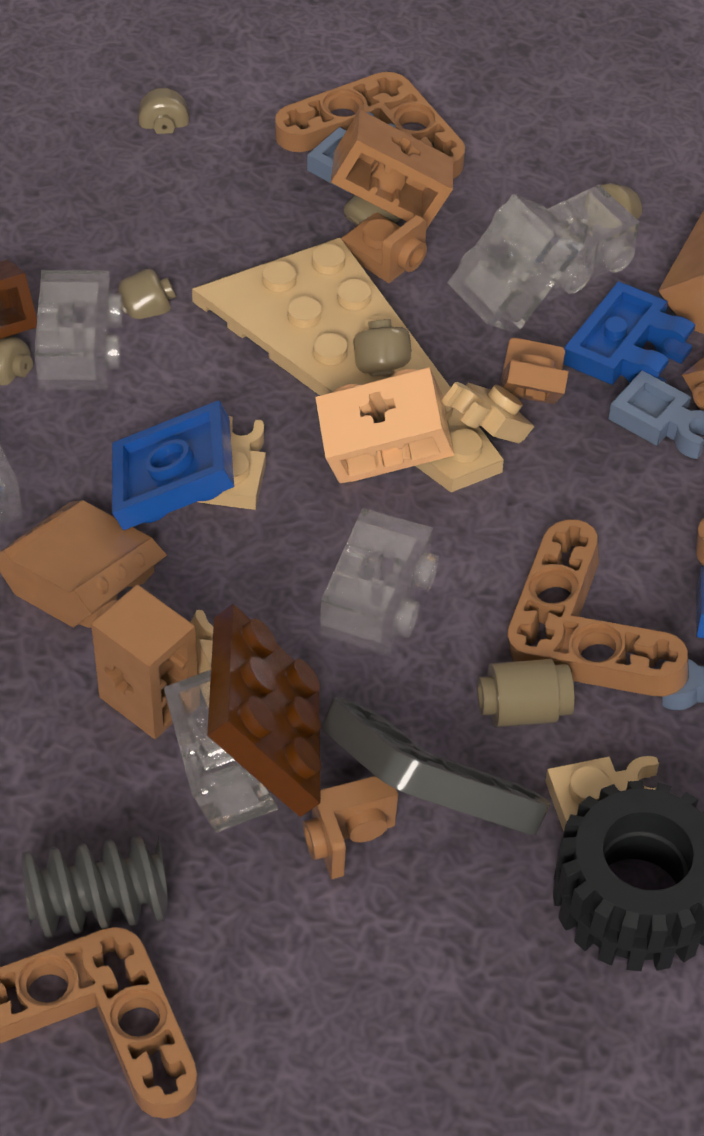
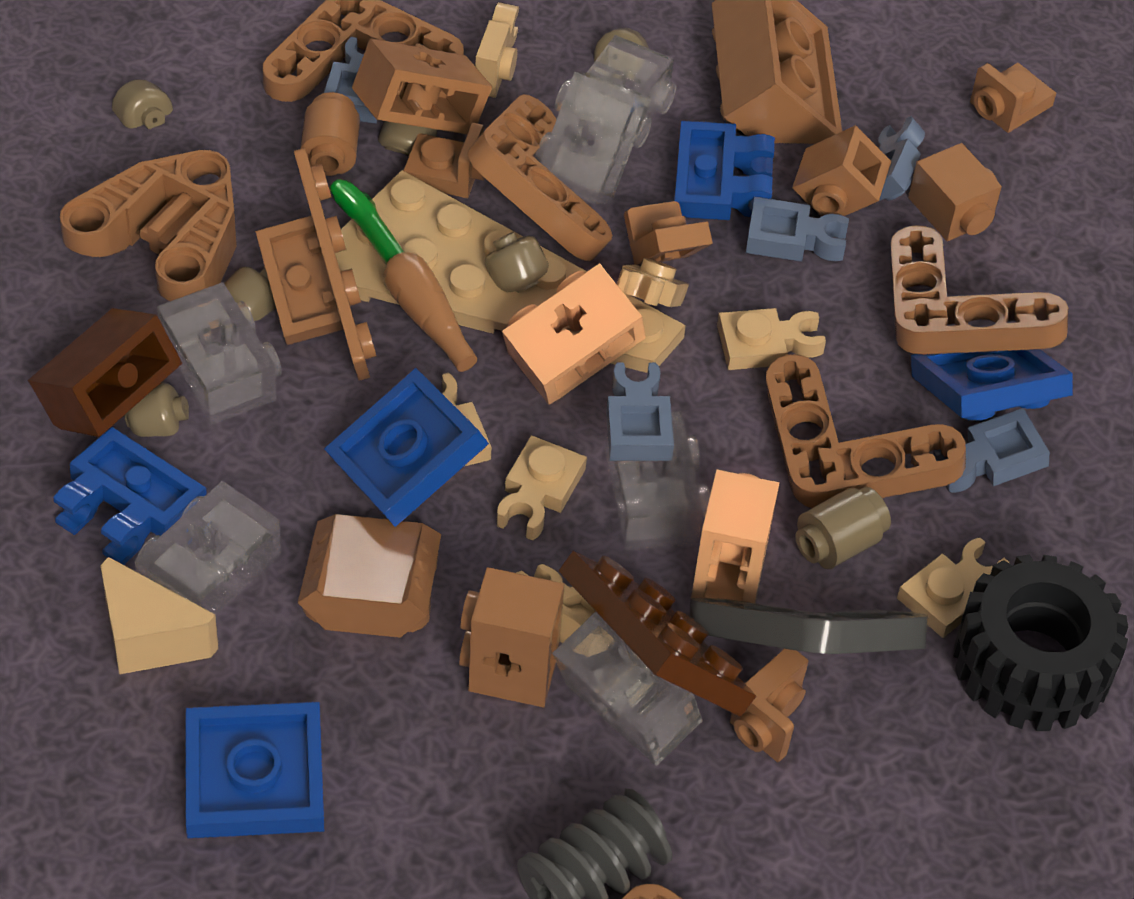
camera: 30 degrees left, 0 degrees up
none -> medium nougat connector [60,150,237,306]
none -> medium nougat bracket [255,148,376,380]
none -> medium nougat brick [300,92,360,176]
none -> medium nougat piece [329,179,478,372]
none -> medium nougat beam [467,94,612,261]
none -> tan plate [475,2,519,98]
none -> tan plate [497,435,587,540]
none -> sand blue plate [606,362,674,461]
none -> light nougat brick [691,469,779,603]
none -> tan plate [717,308,826,370]

